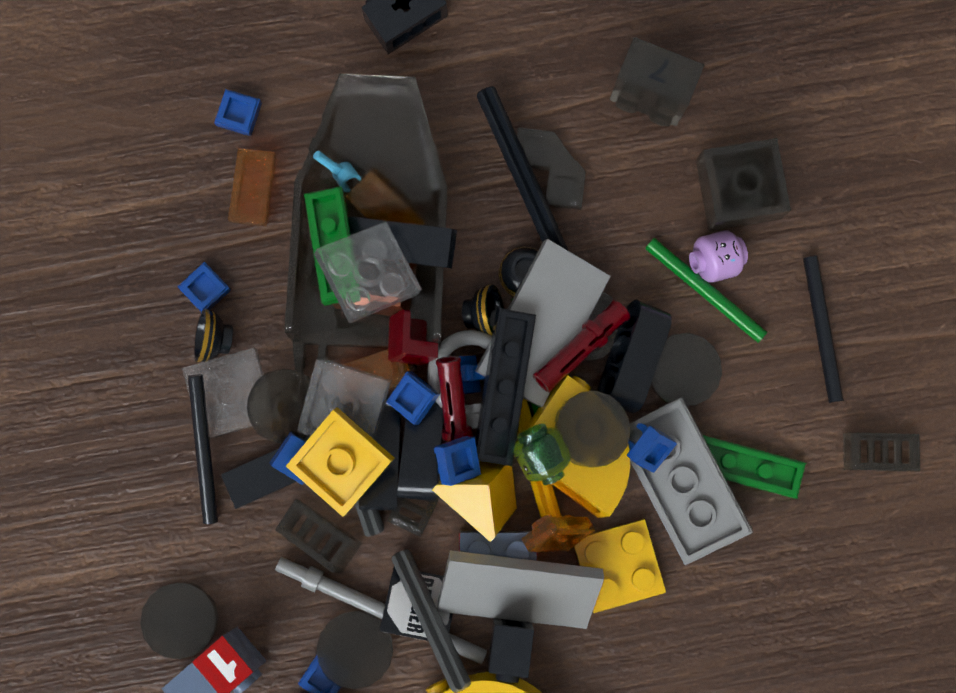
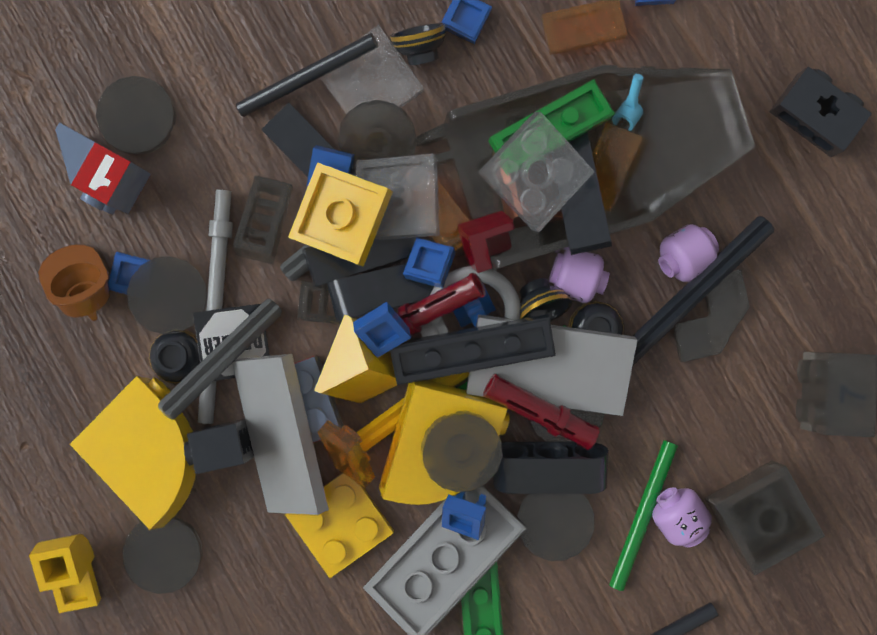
camera: 70 degrees right, 5 degrees up
clear green head [513,424,571,485] -> none
none -> black piece [149,328,200,384]
none -> lavender head [549,248,610,303]
none -> lavender head [658,224,719,282]

